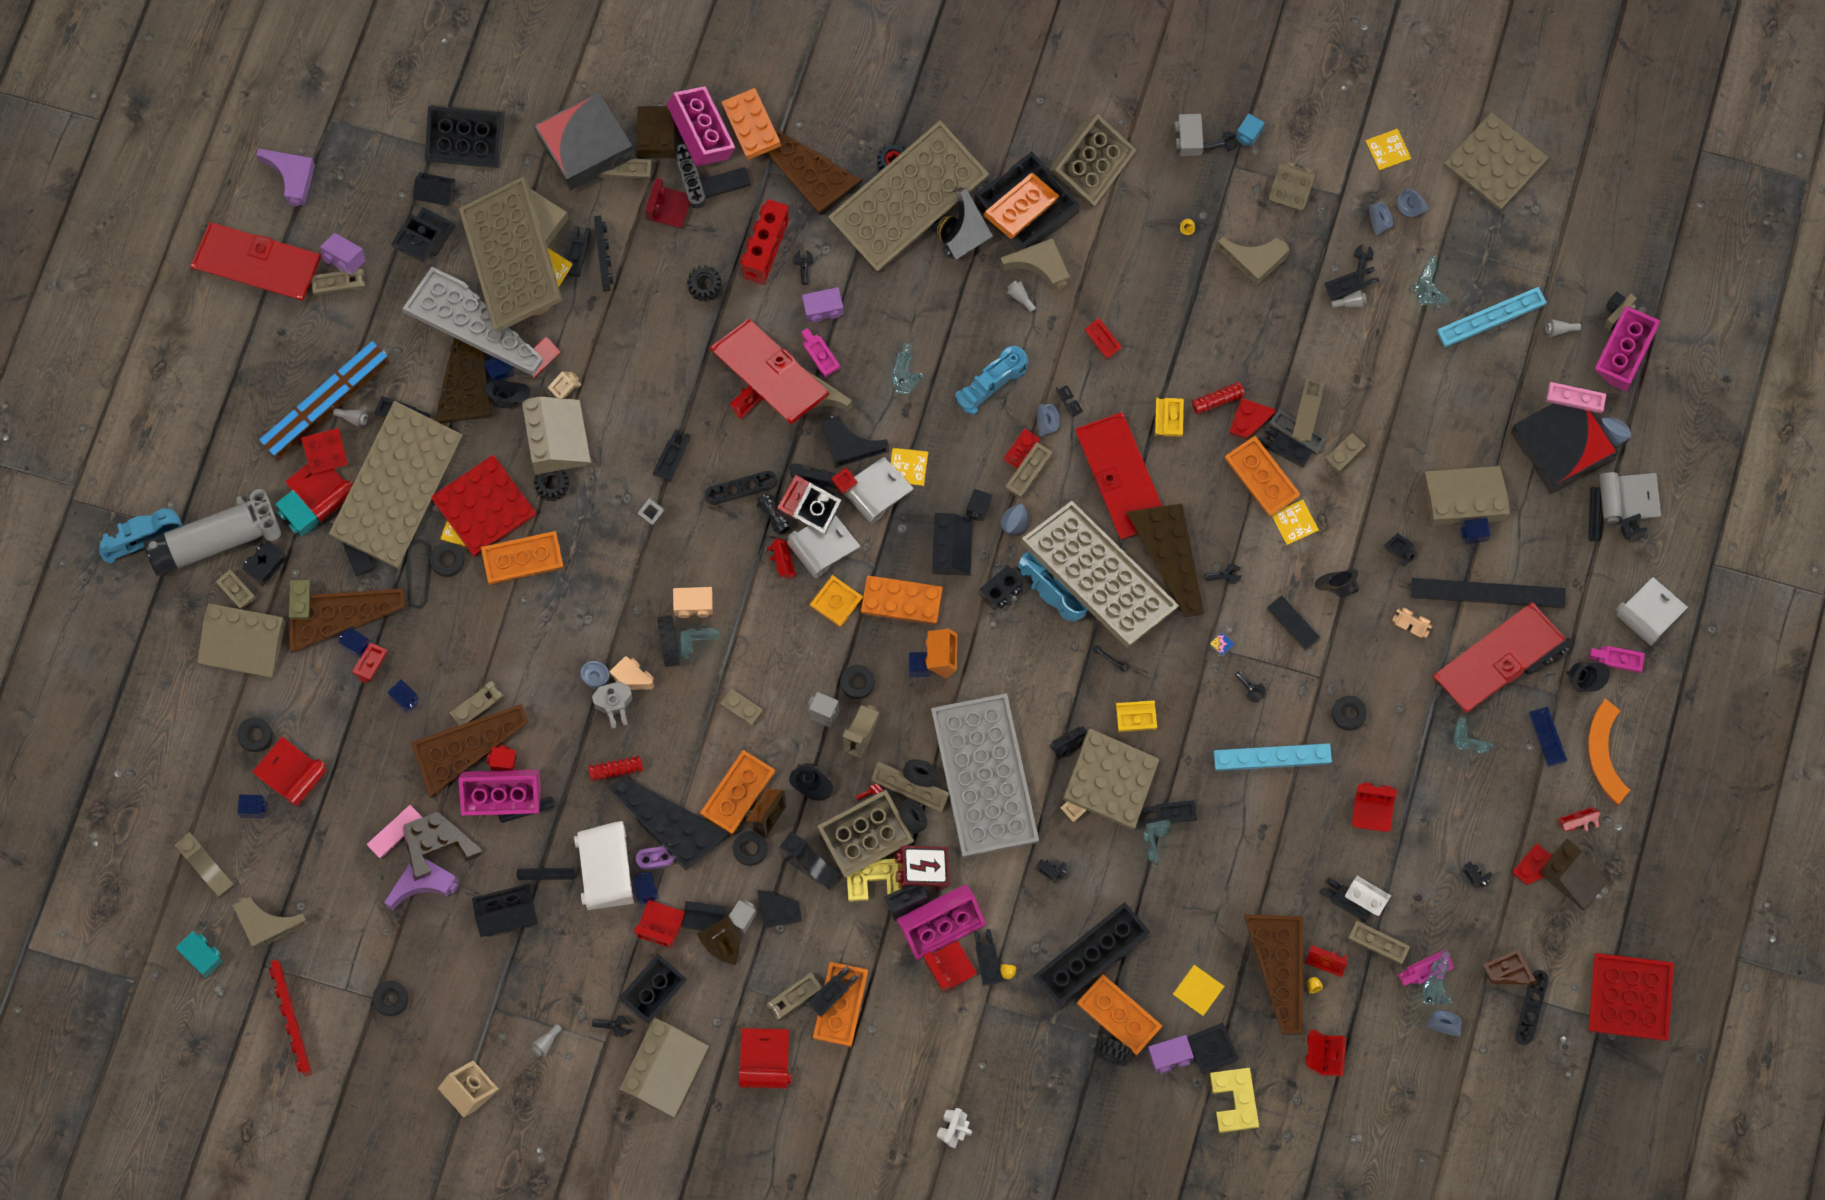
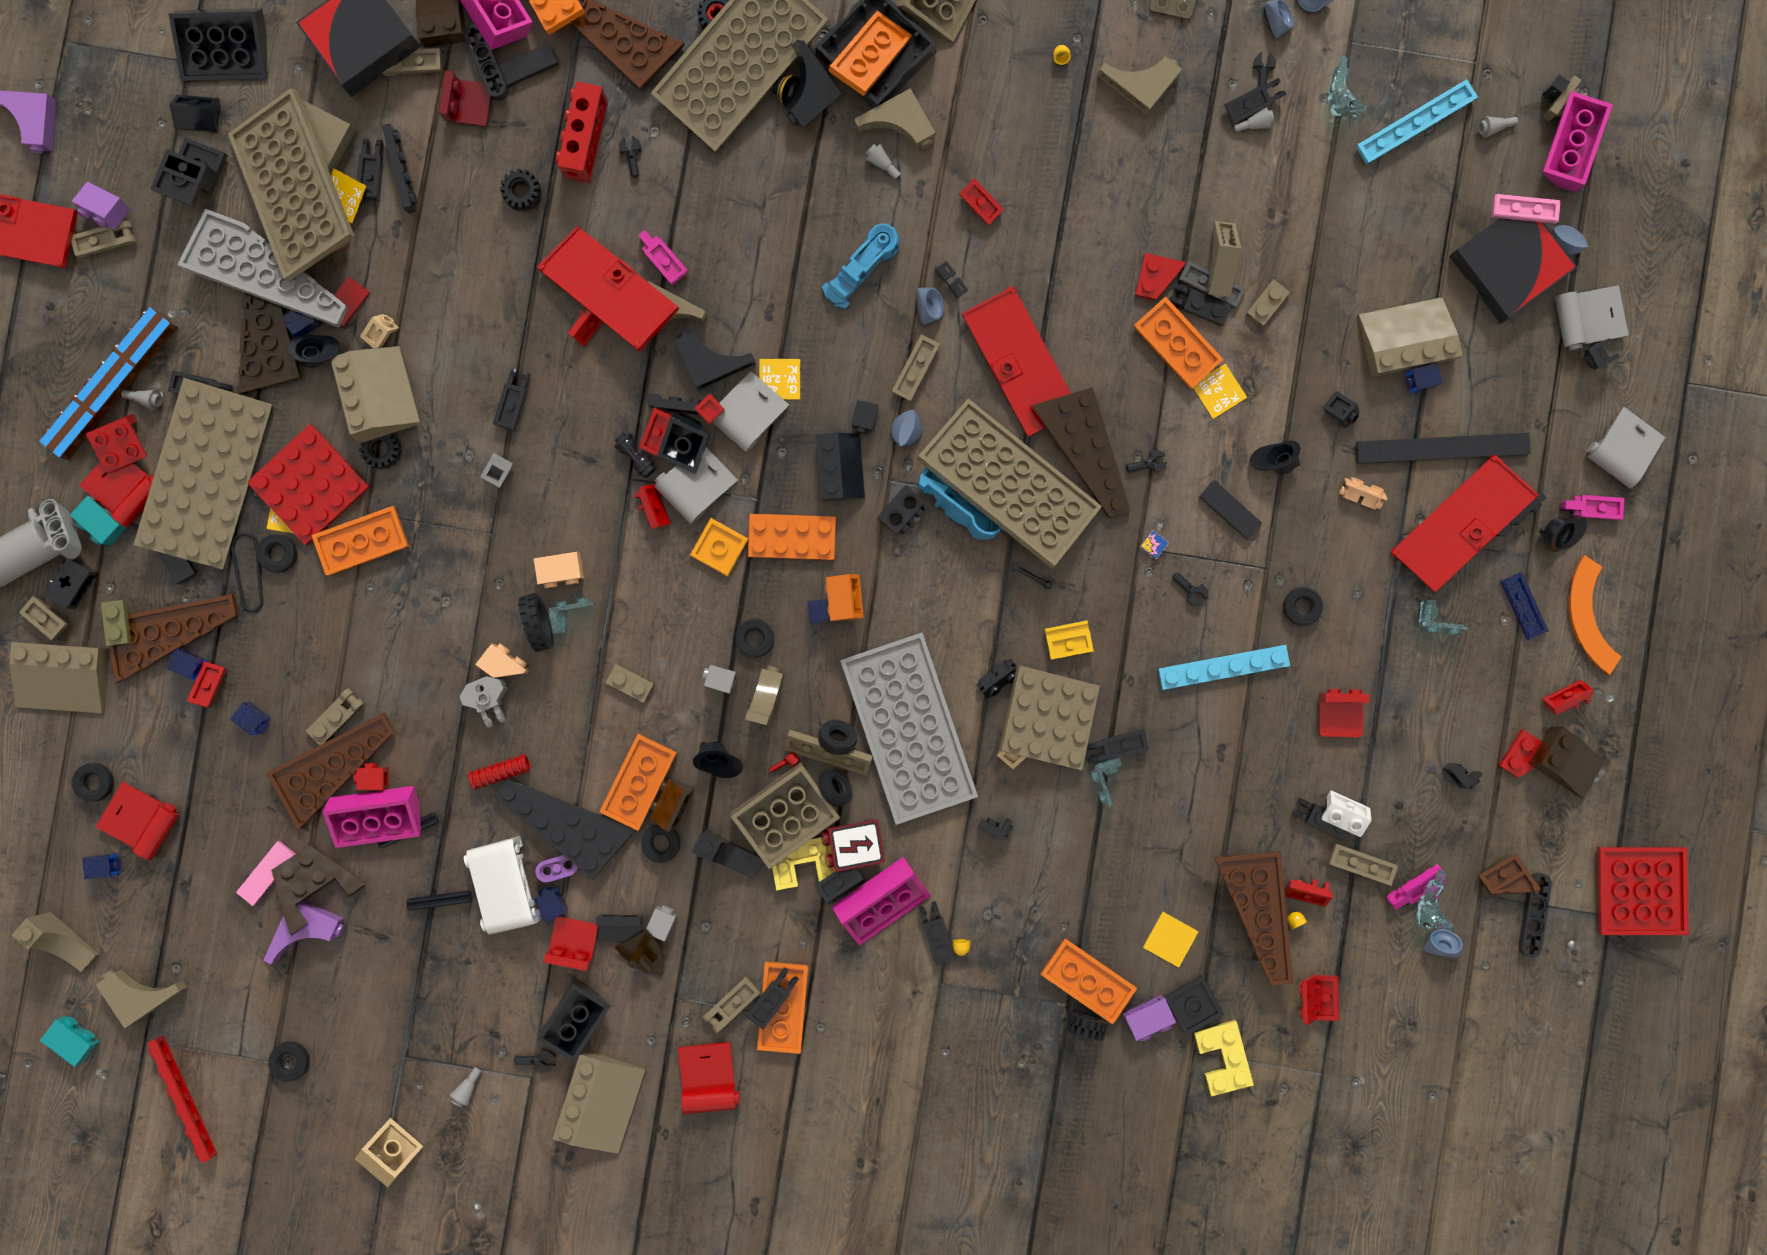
camera: 10 degrees left, 15 degrees up
black slope [472,884,538,938] -> none
sand blue piece [579,661,609,690] -> none
black beam [705,471,777,505] -> none
black wing [757,890,802,929] -> none
medium lavender brick [802,287,844,323] -> none
clear light blue animal [892,343,924,394] -> none
red bracket [923,941,976,993] -> none
white hips [937,1108,972,1148] -> none
red plate [1003,428,1040,469] -> none
black brick [1033,902,1150,1010] -> none
yellow plate [1155,398,1184,437] -> none
red piece [1192,381,1245,415] -> none
black axle [1588,487,1601,542] -> none

